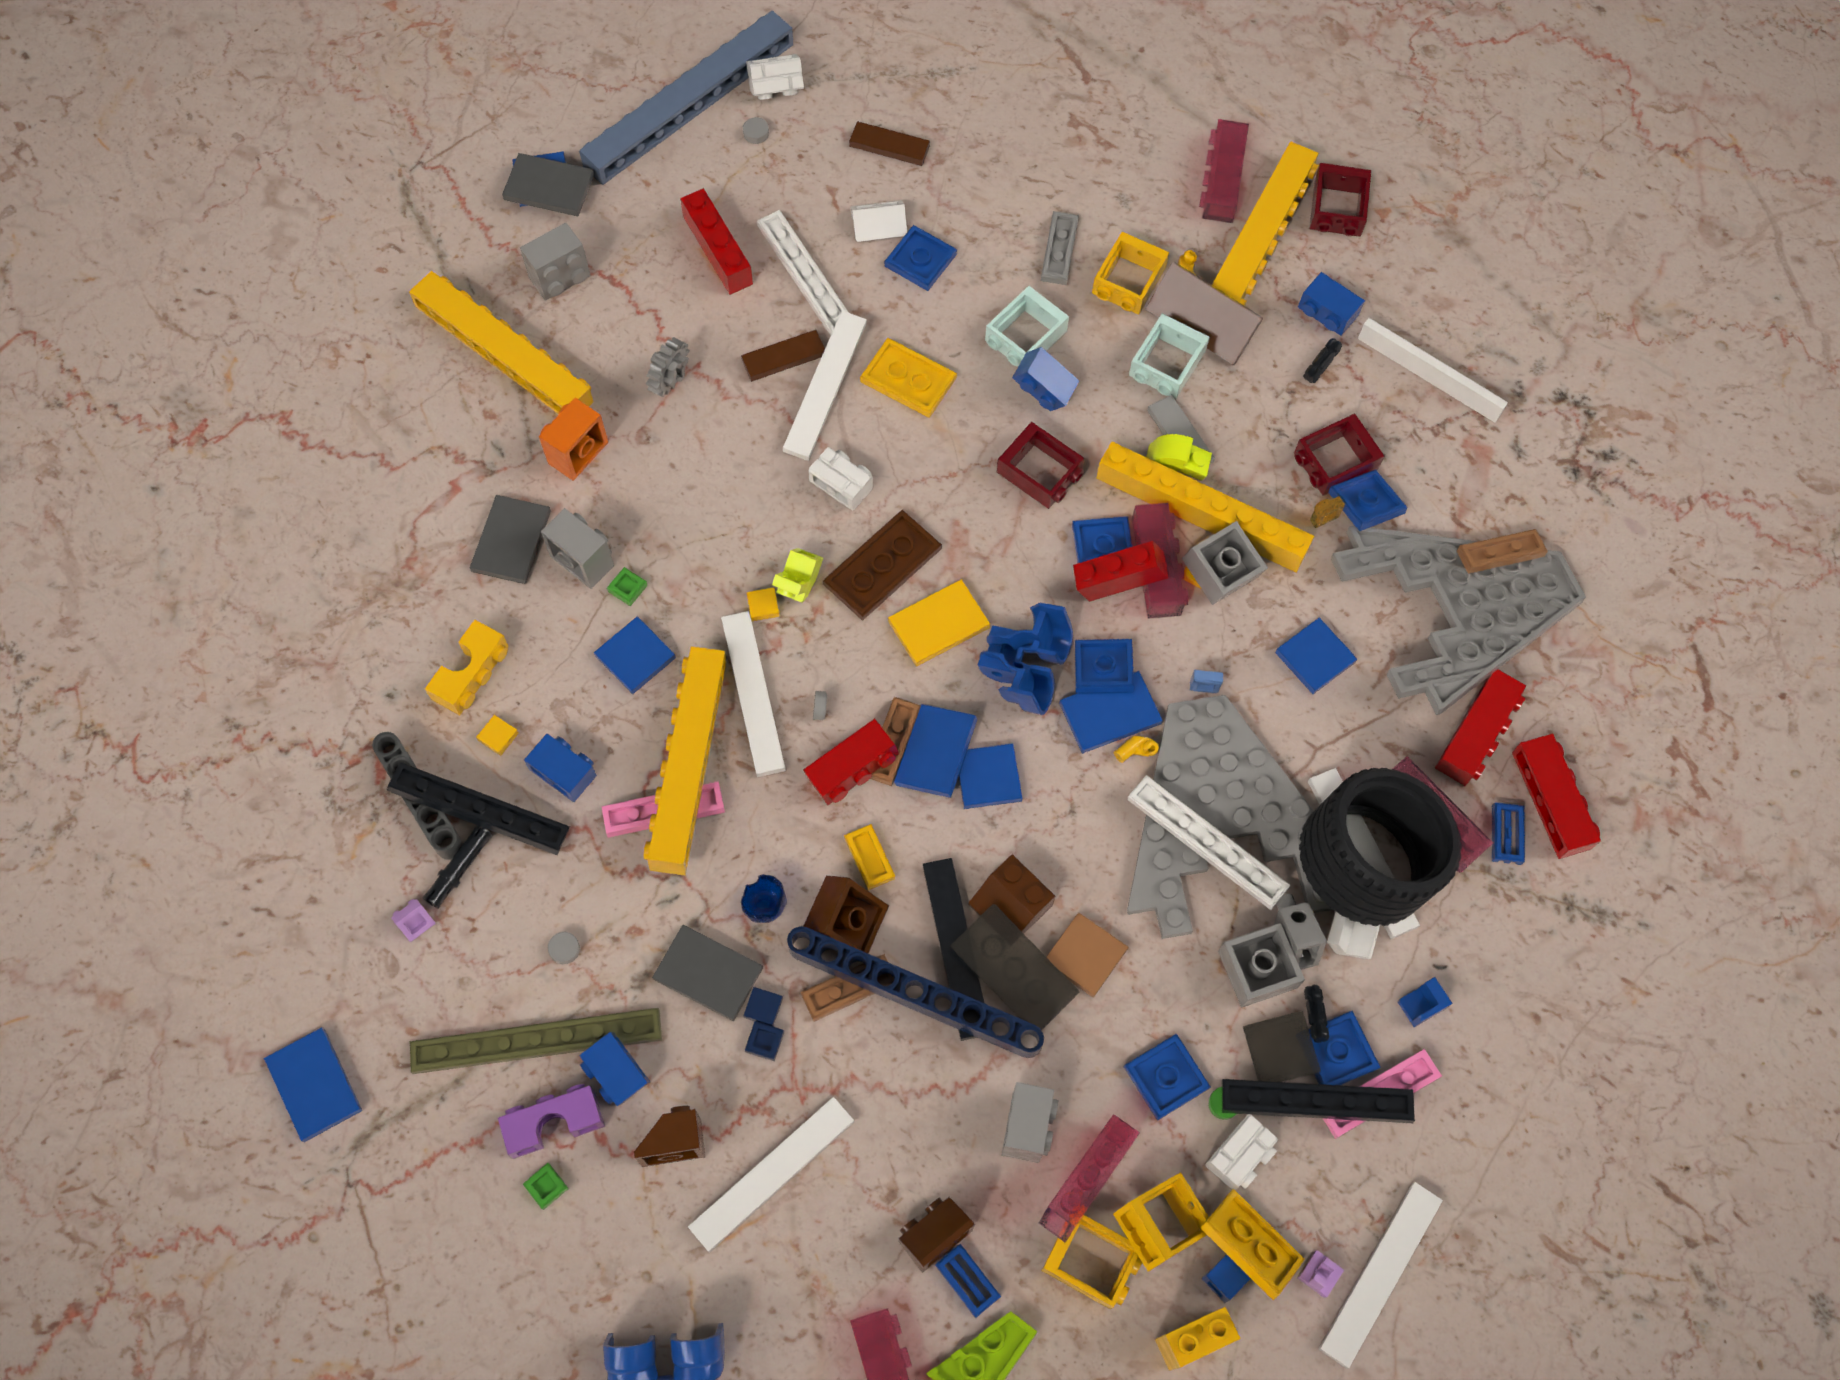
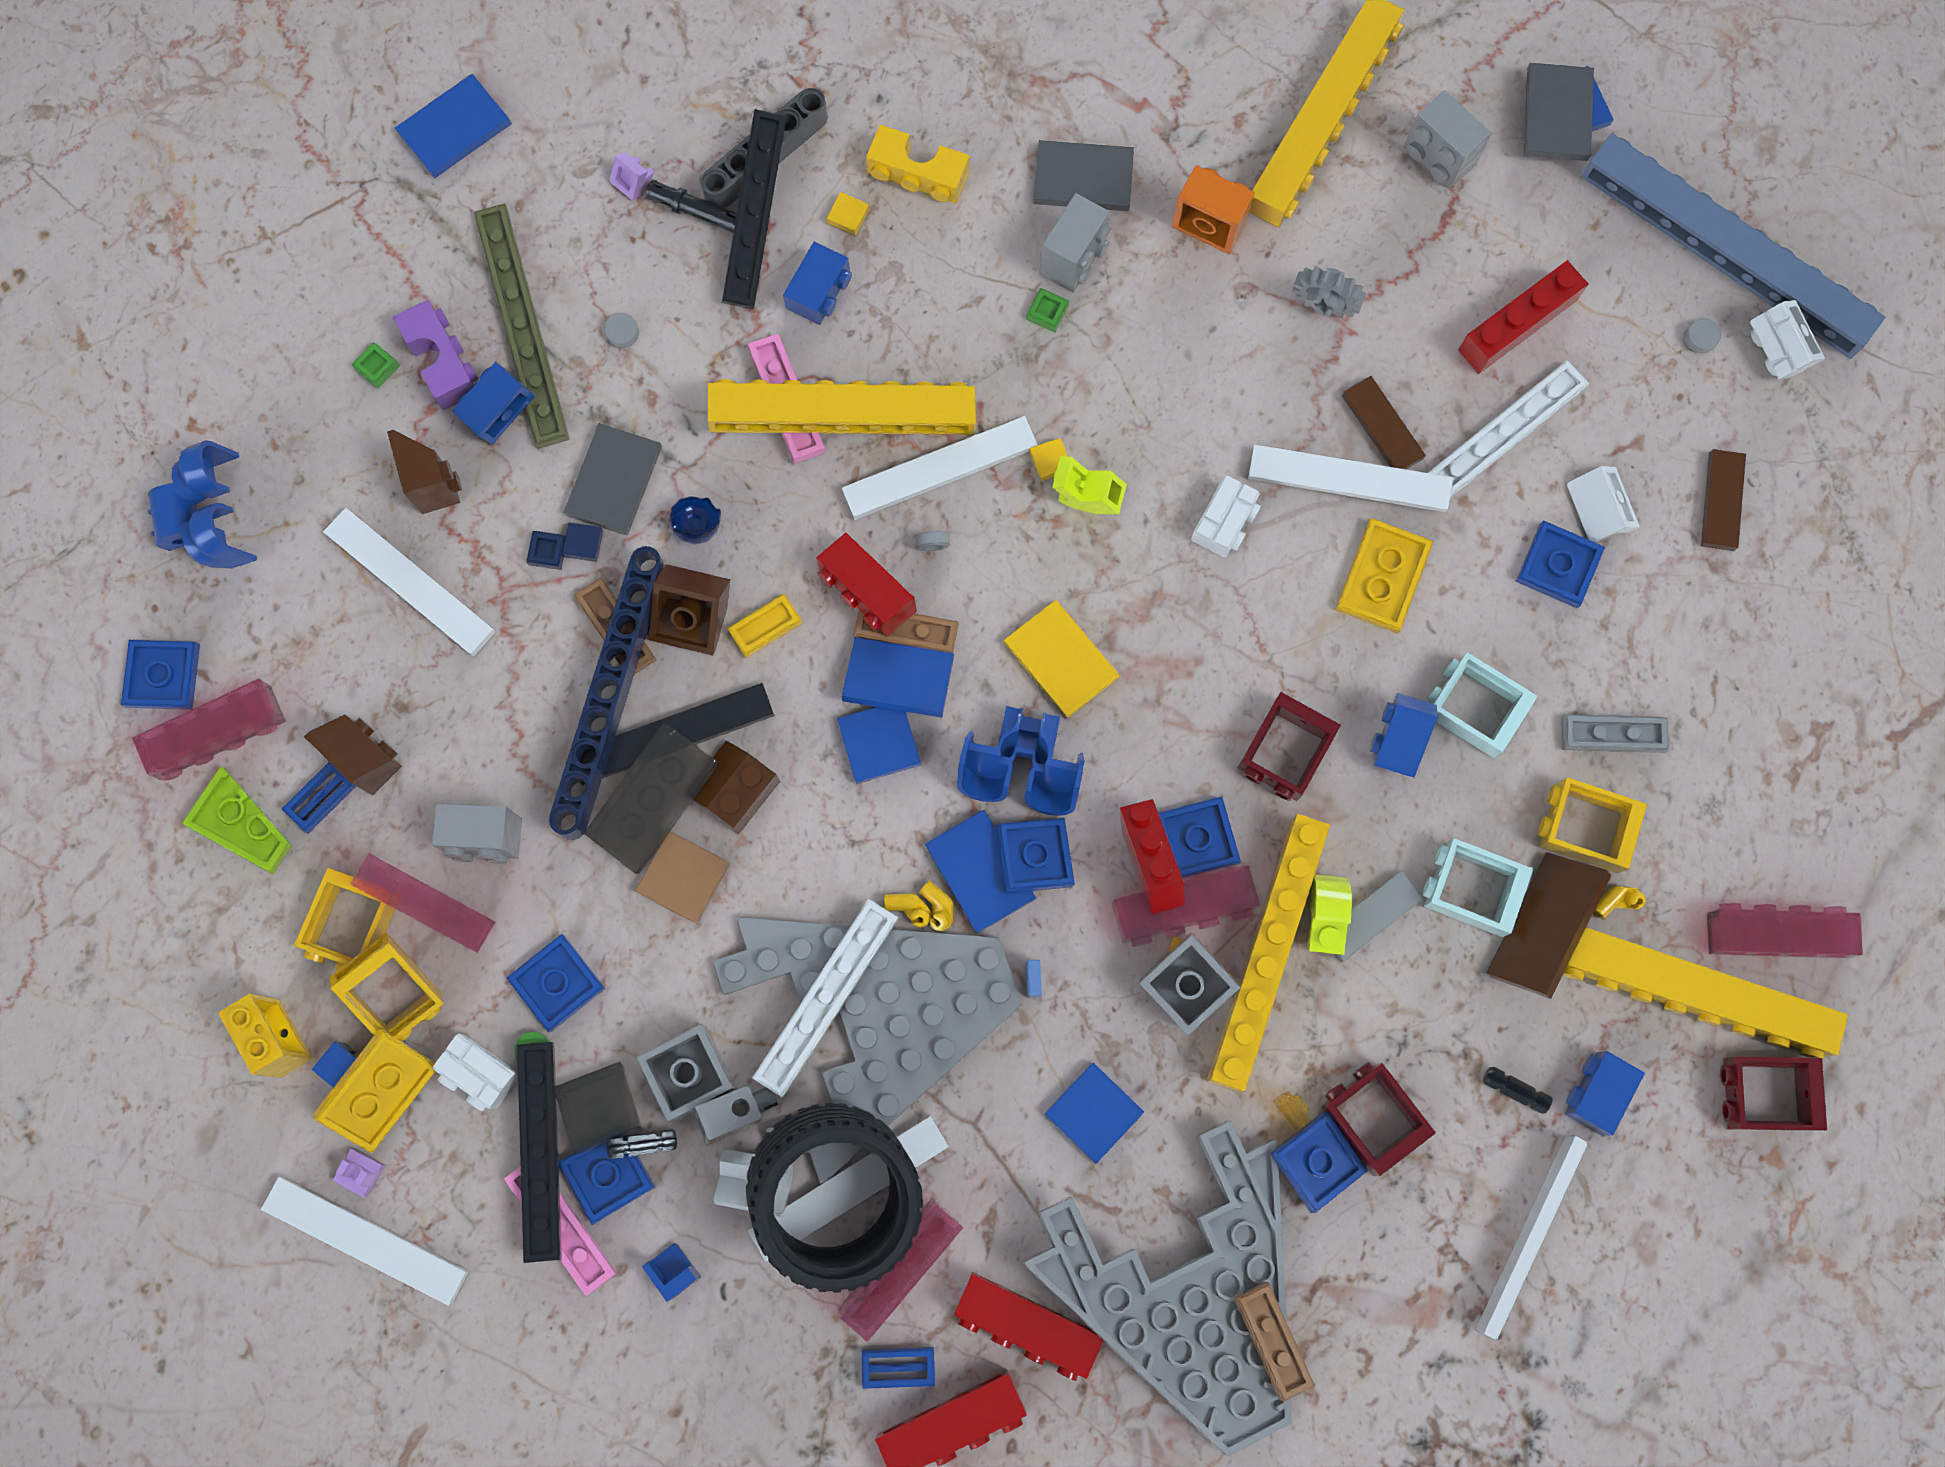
camera: 85 degrees right, 10 degrees up
blue tile [594,616,676,695] -> none
reddish brown tile [823,510,942,621] -> none
none -> yellow arm [884,893,931,928]

